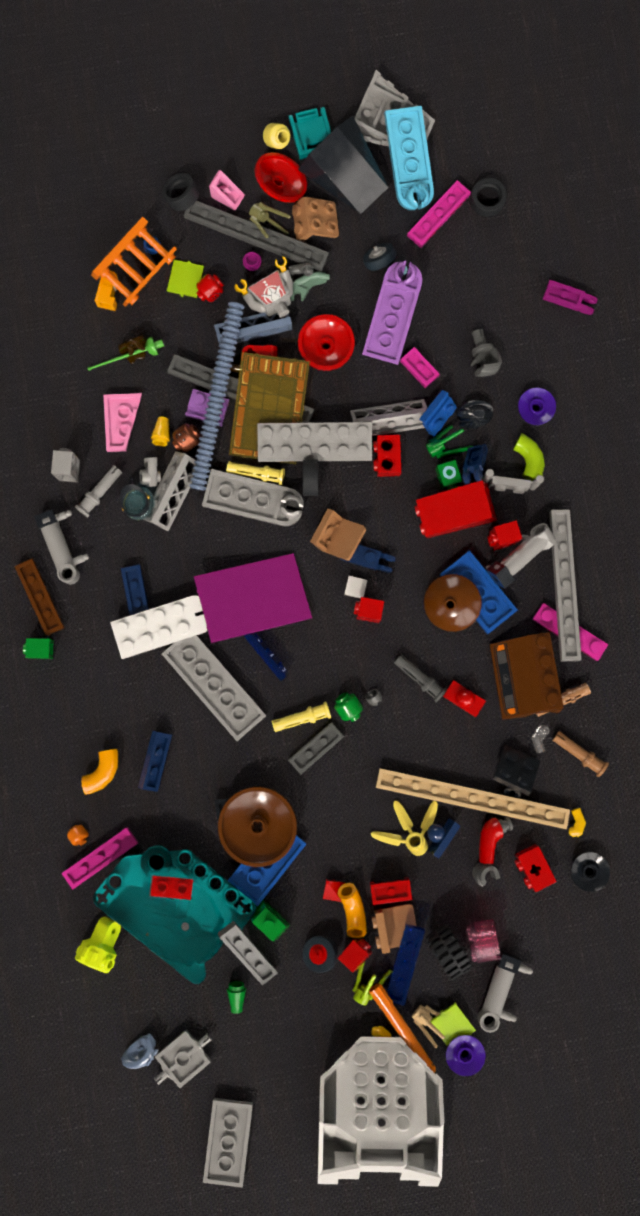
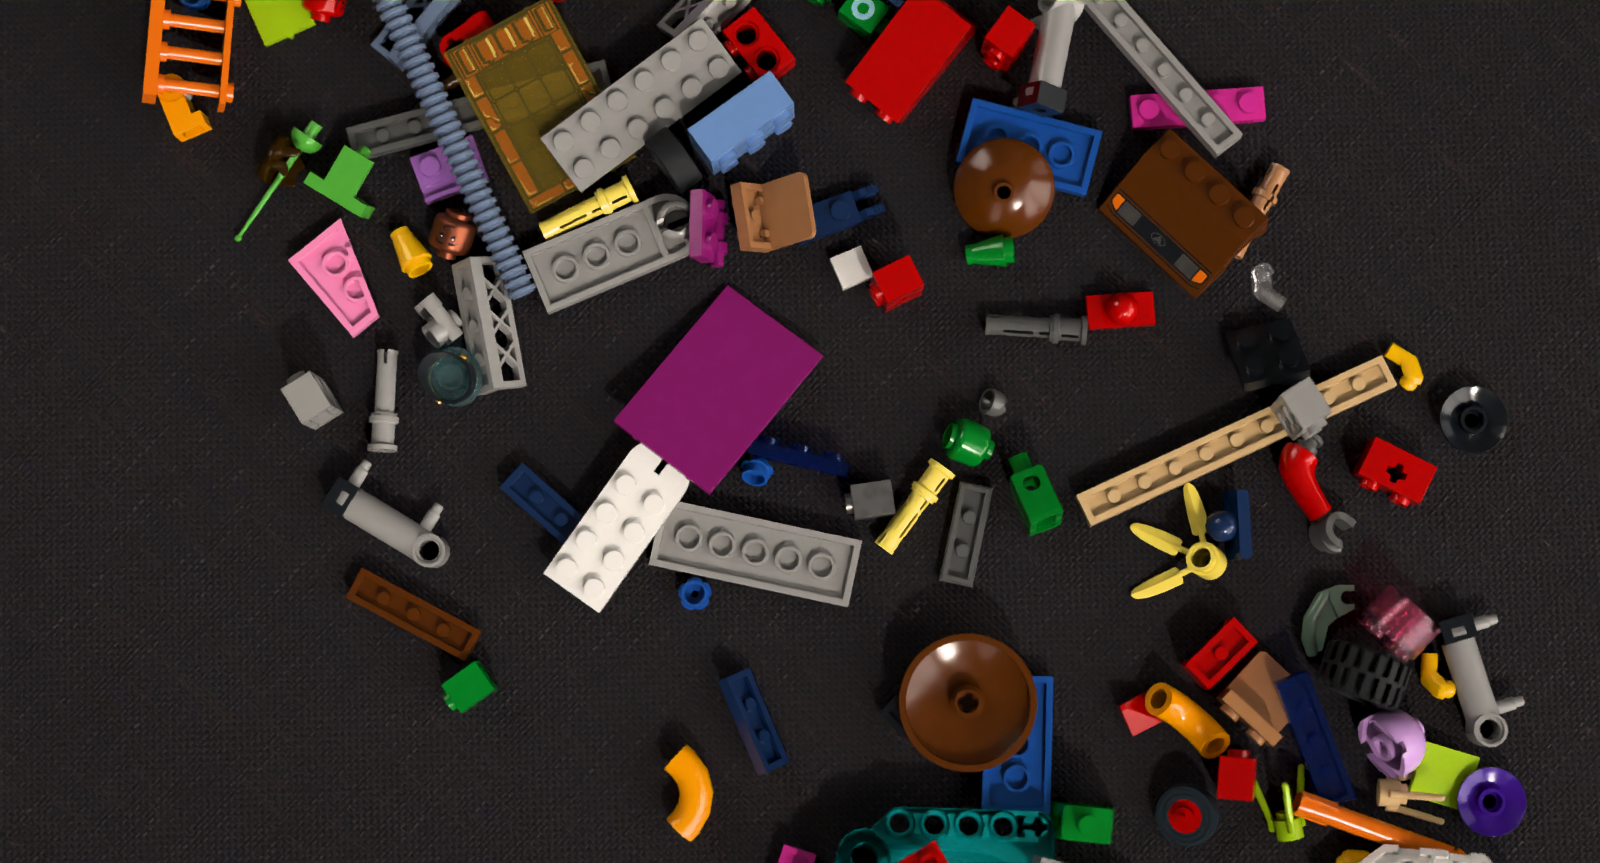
camera: 30 degrees left, 0 degrees up
medium nougat pin [552,731,609,777] -> none
none -> bright green piece [303,145,375,219]
none -> blue plate [678,577,712,610]
none -> medium blue brick [687,71,795,175]
none -> magenta plate [689,189,728,268]
none -> blue plate [740,456,774,486]
none -> flat silver brick [844,479,896,521]
none -> green cone [965,234,1015,267]
none -> green torso [1008,452,1063,537]
none -> light grey brick [1270,377,1332,441]
none -> sand green piece [1301,585,1355,657]
none -> lavender cylinder [1358,710,1426,779]
none -> yellow arm [1420,653,1456,700]

